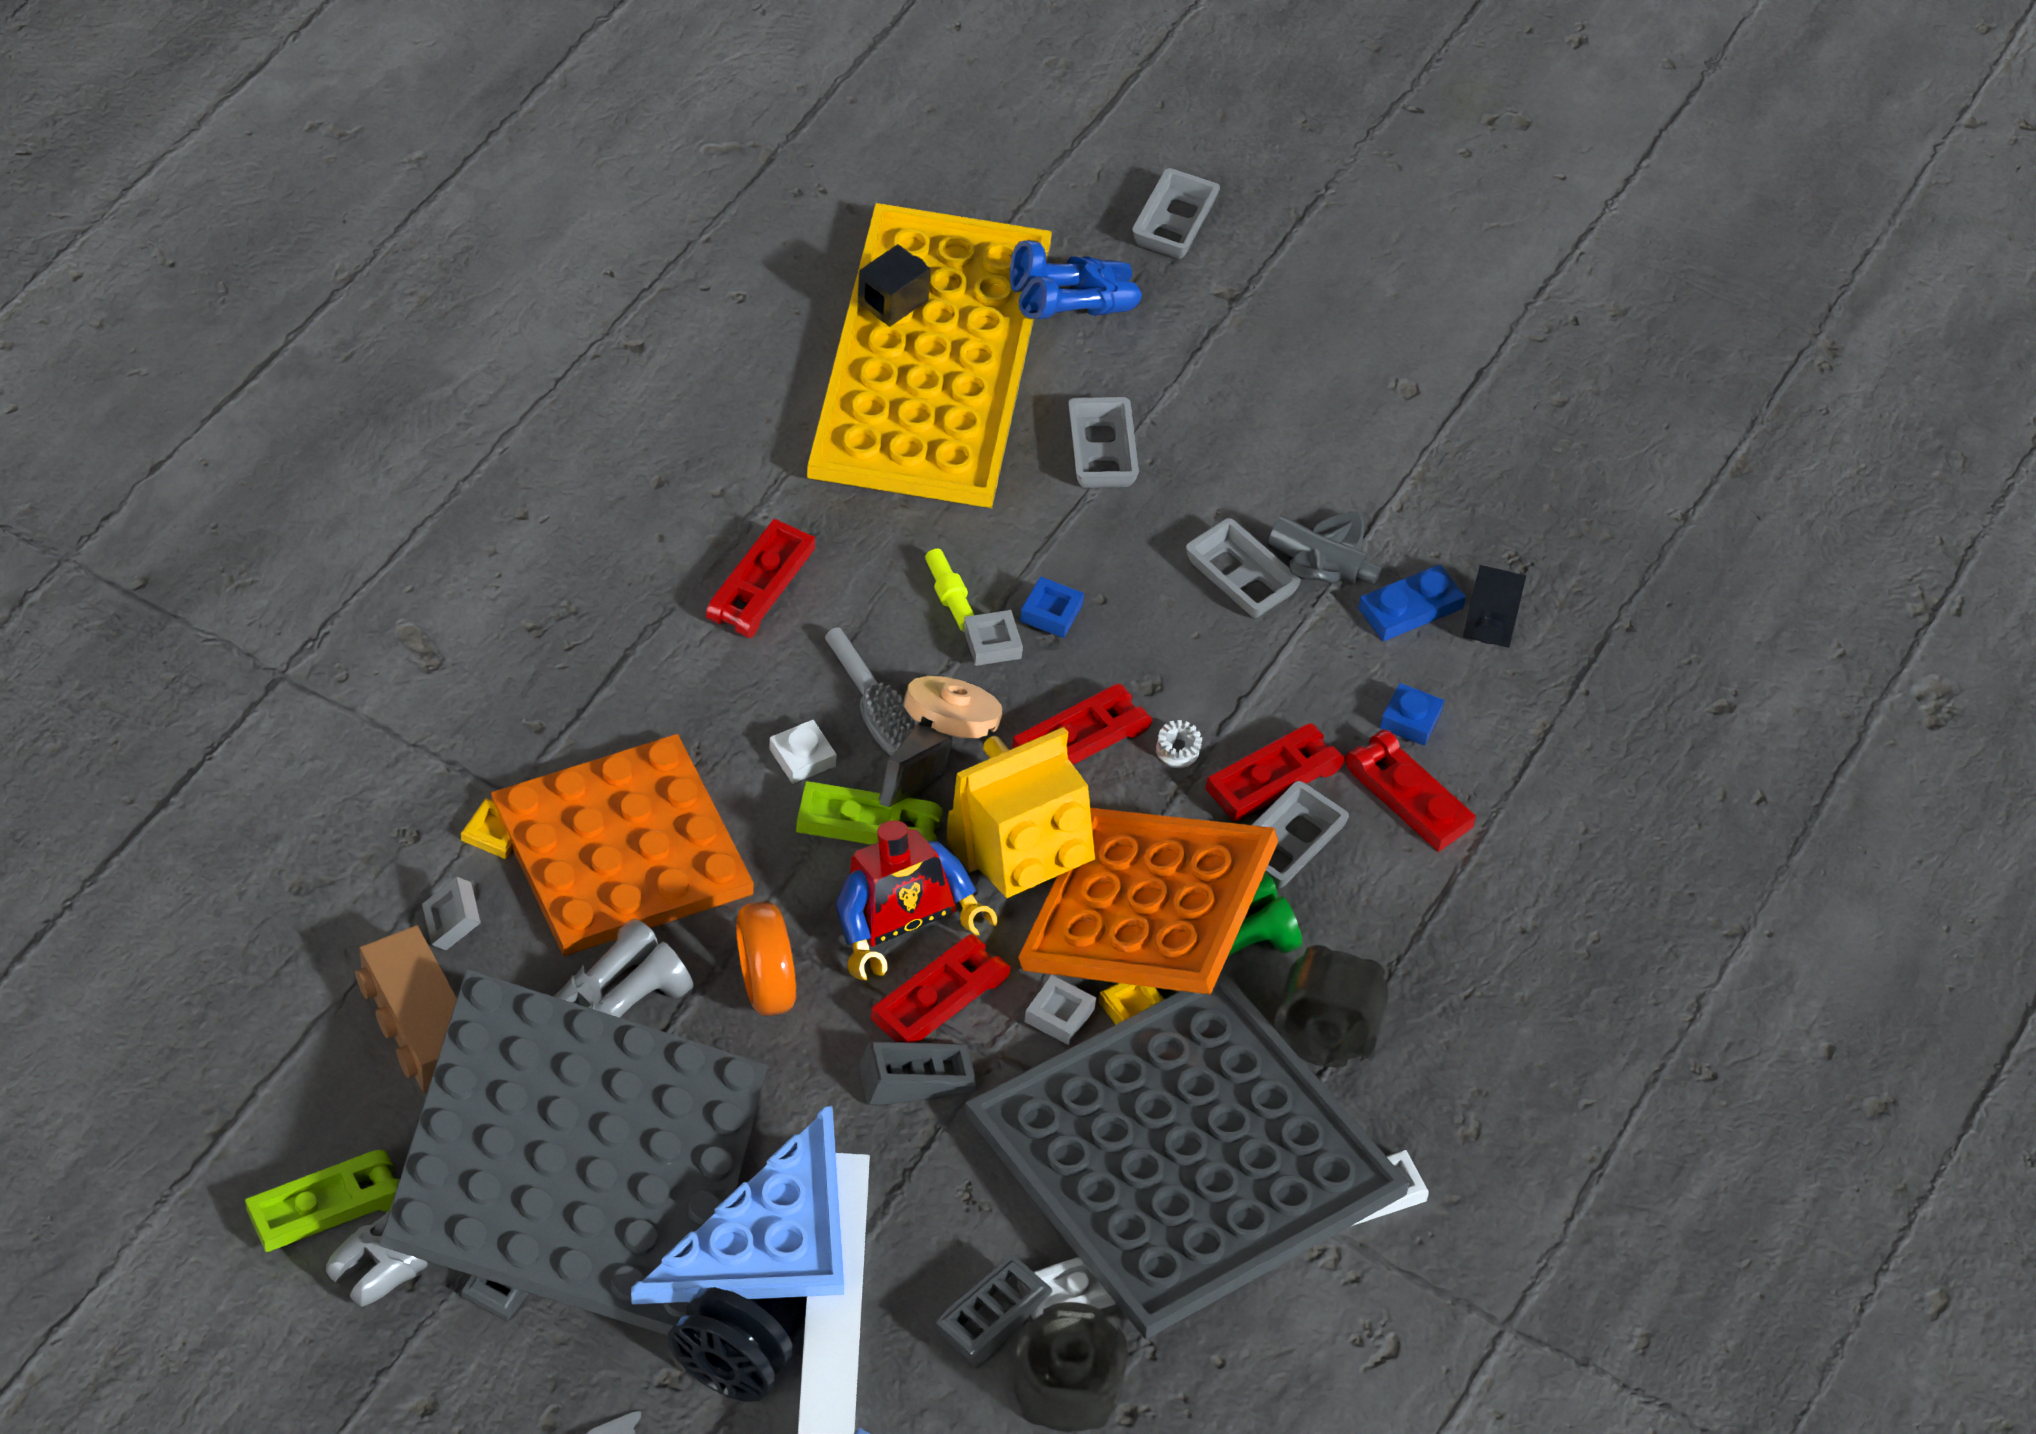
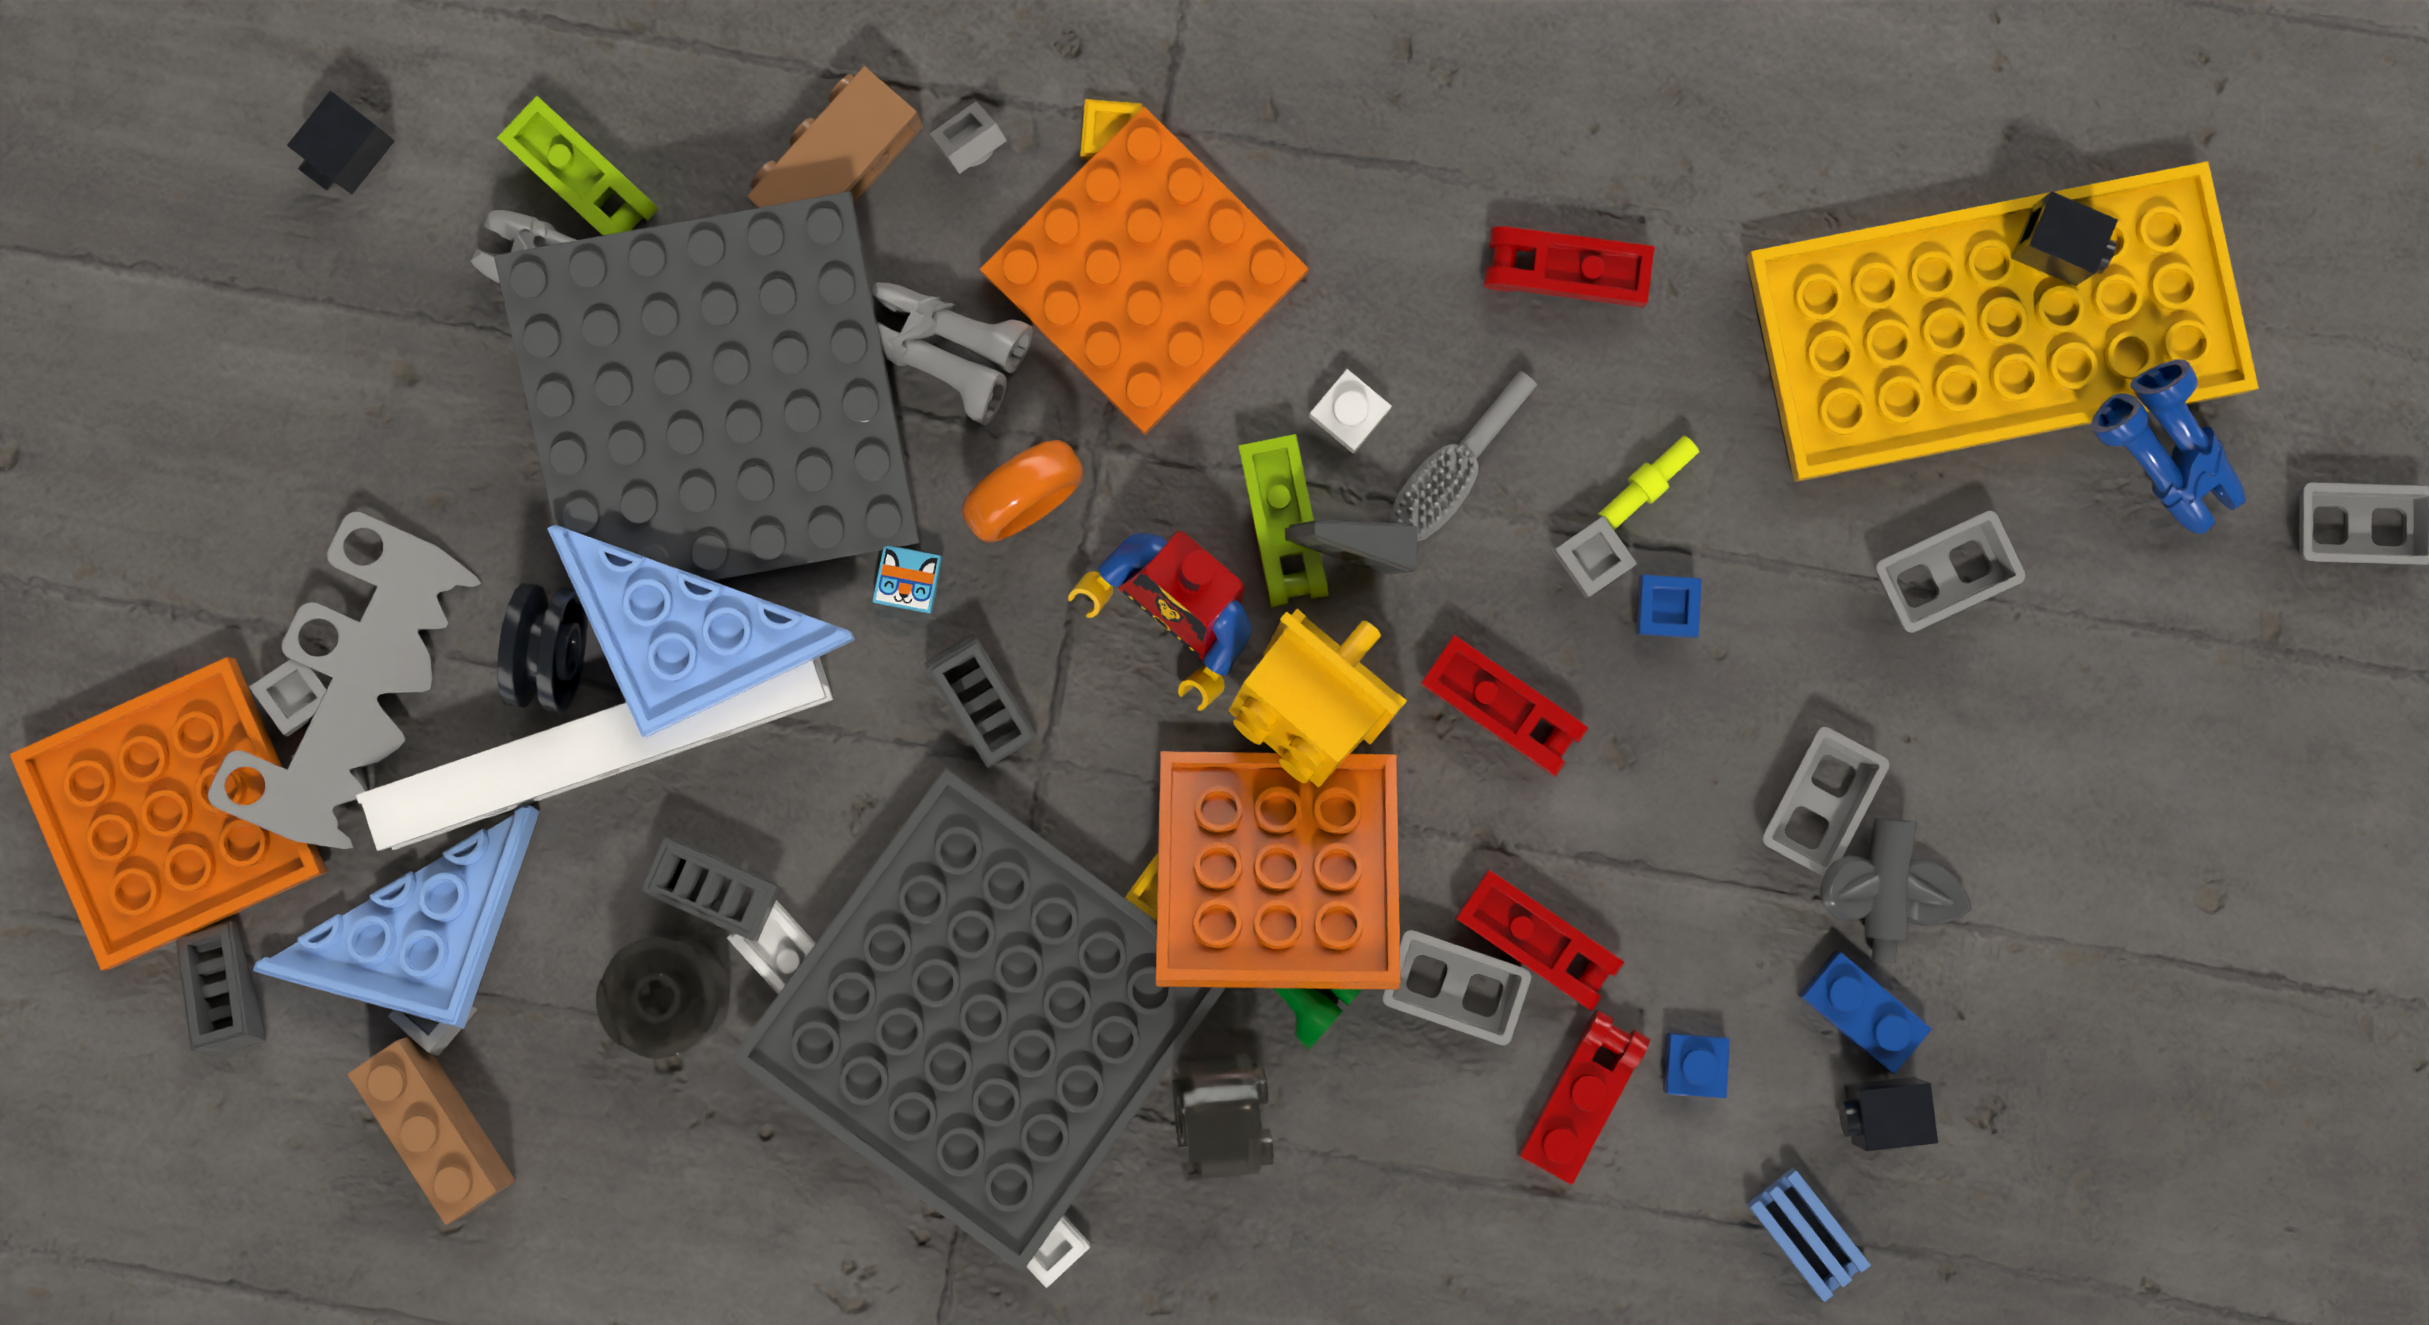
camera: 75 degrees right, 35 degrees up
red plate [871,934,1011,1043] -> none
light nougat plate [904,676,1002,738] -> none
light grey plate [1024,975,1096,1045] -> none
white bush [1156,720,1202,768] -> none
none -> black brick [287,90,395,195]
none -> tile [873,546,943,614]
none -> medium blue tile [1746,1168,1871,1302]

